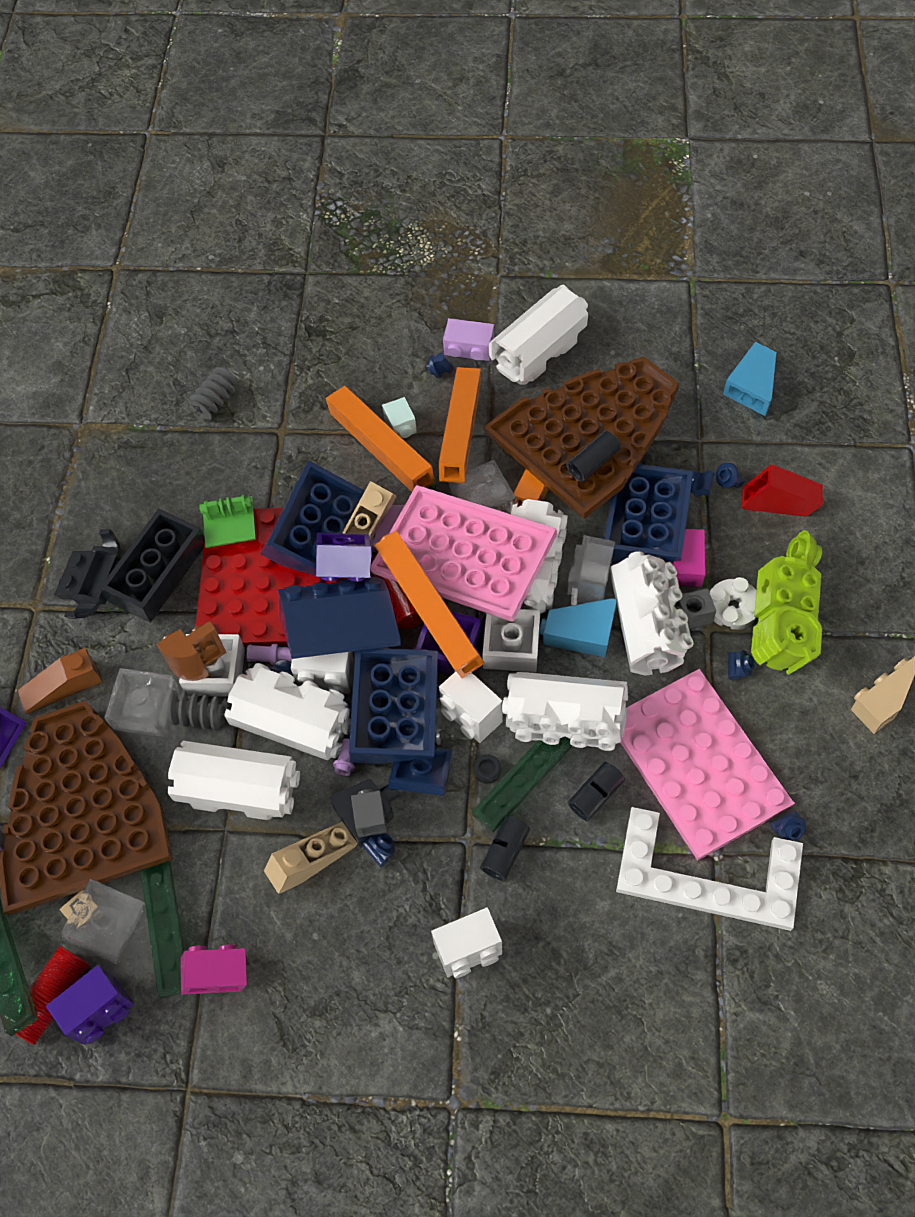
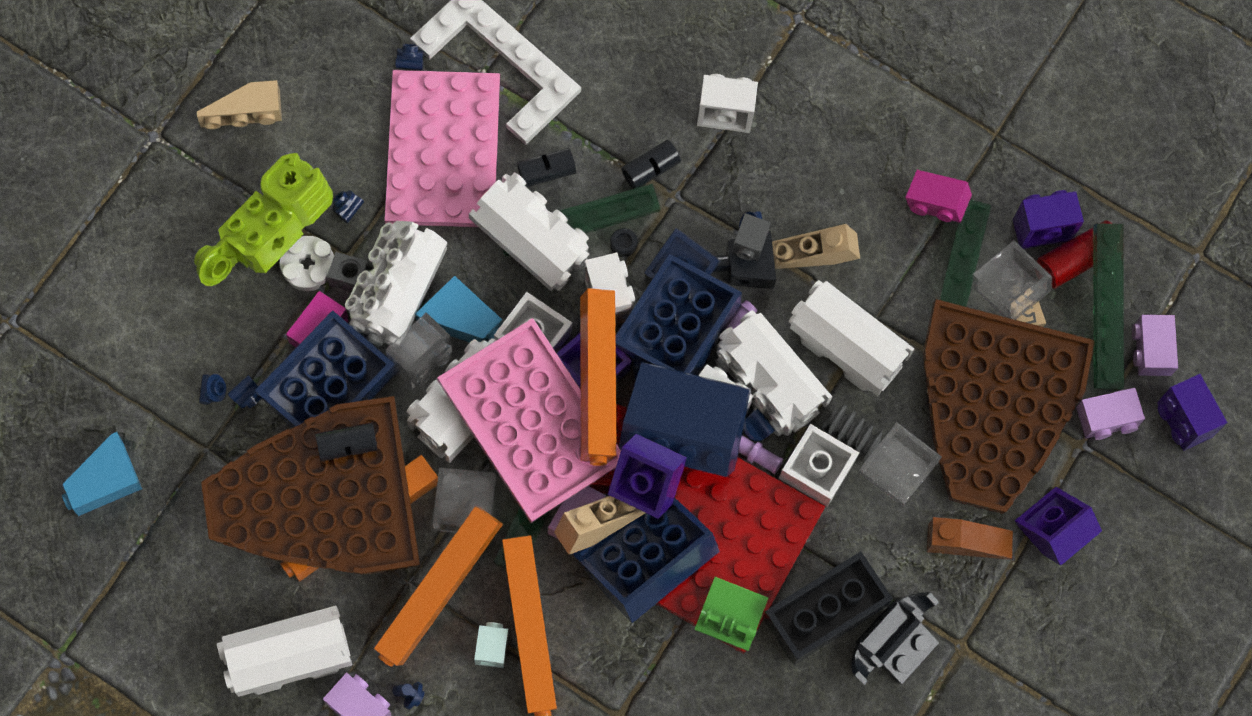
camera: 160 degrees left, 10 degrees up
dark orange brick [156,621,227,681] -> none
red slope [741,464,824,517] -> none

